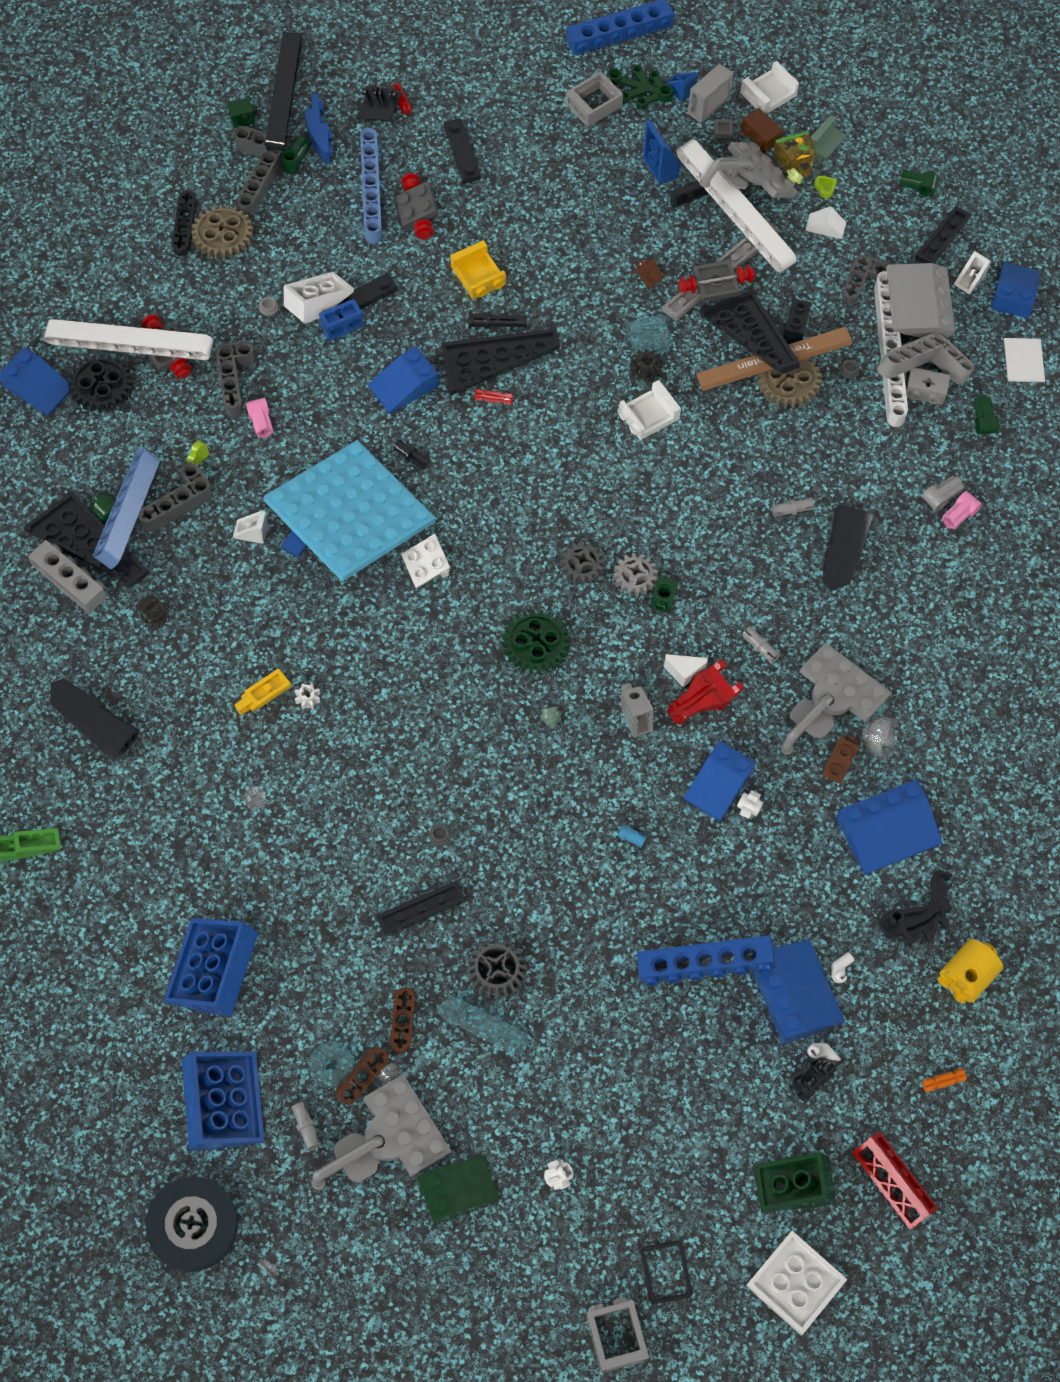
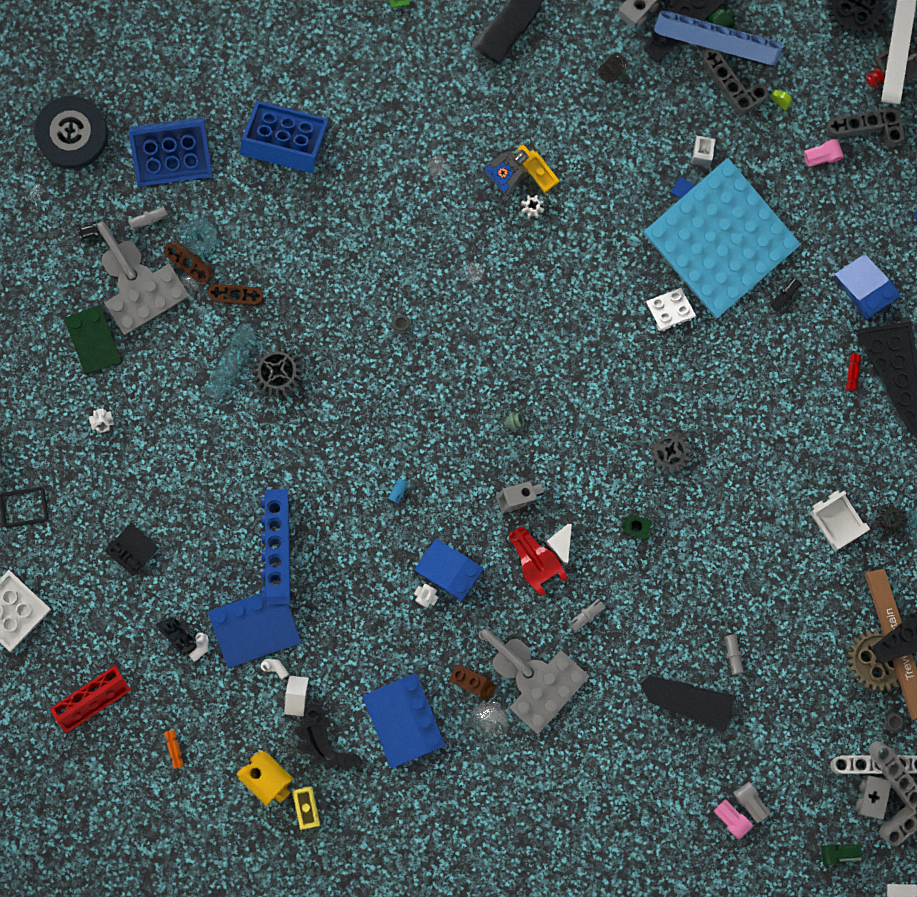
camera: 90 degrees right, 15 degrees up
black plate [376,880,466,937] -> none
dark green gear [503,610,570,674] -> none
light grey gear [613,553,658,597] -> none
dark green slope [755,1152,836,1212] -> none
none -> black bush [77,221,99,242]
none -> black hinge [105,523,159,576]
none -> white slope [284,675,309,717]
none -> light yellow brick [292,787,321,830]
none -> clear tile [465,262,484,282]
none -> torso [482,149,529,195]

